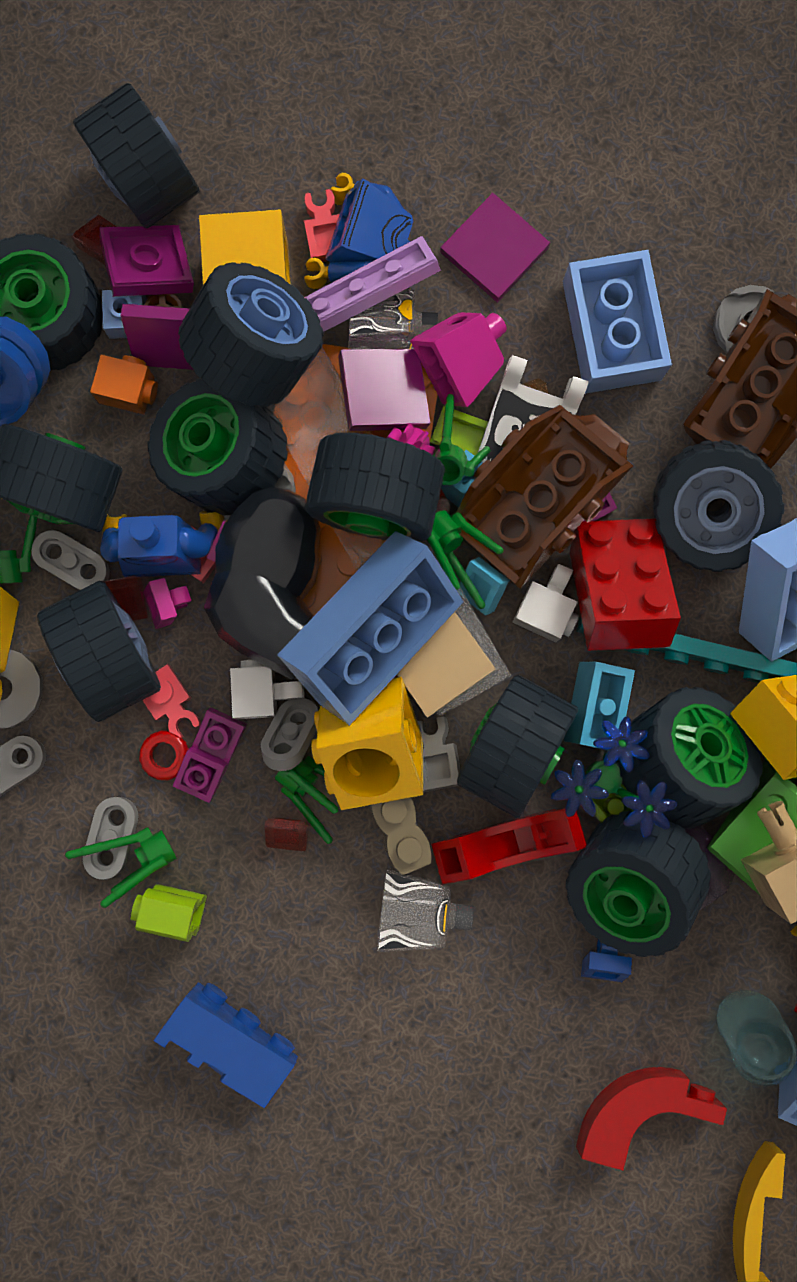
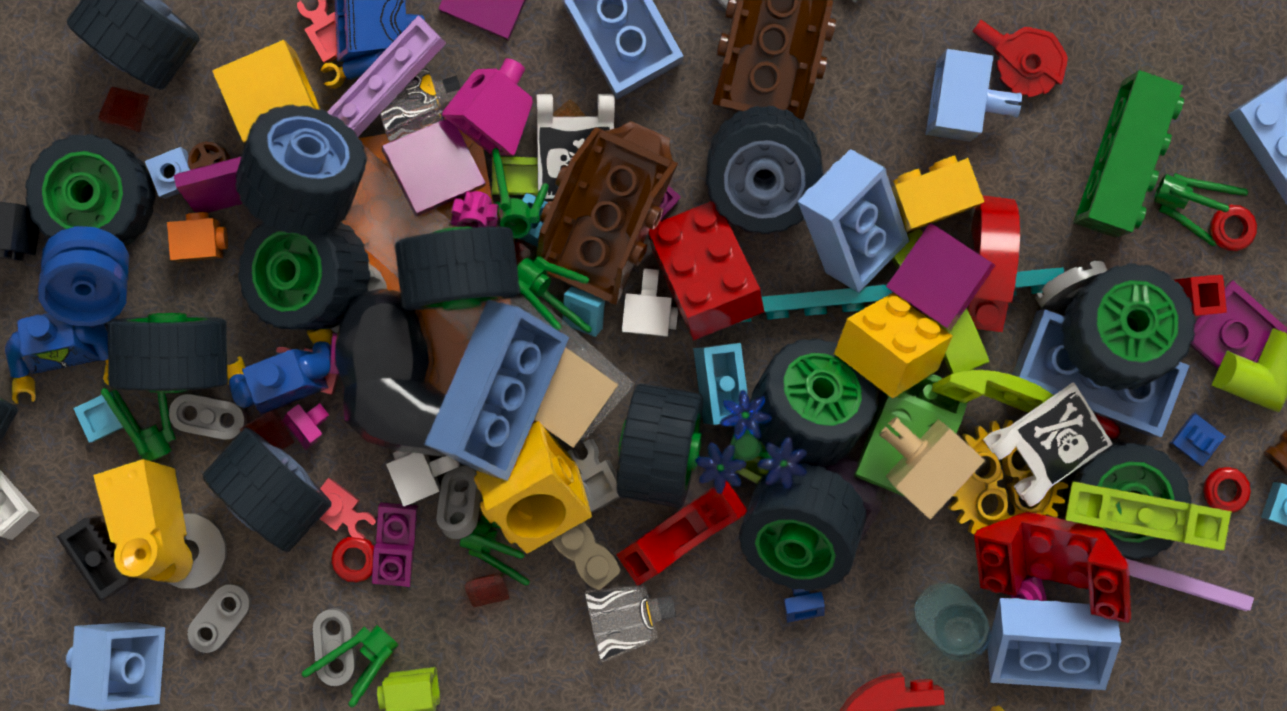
camera: 20 degrees left, 5 degrees up
magenta tile [100,225,194,297] -> none

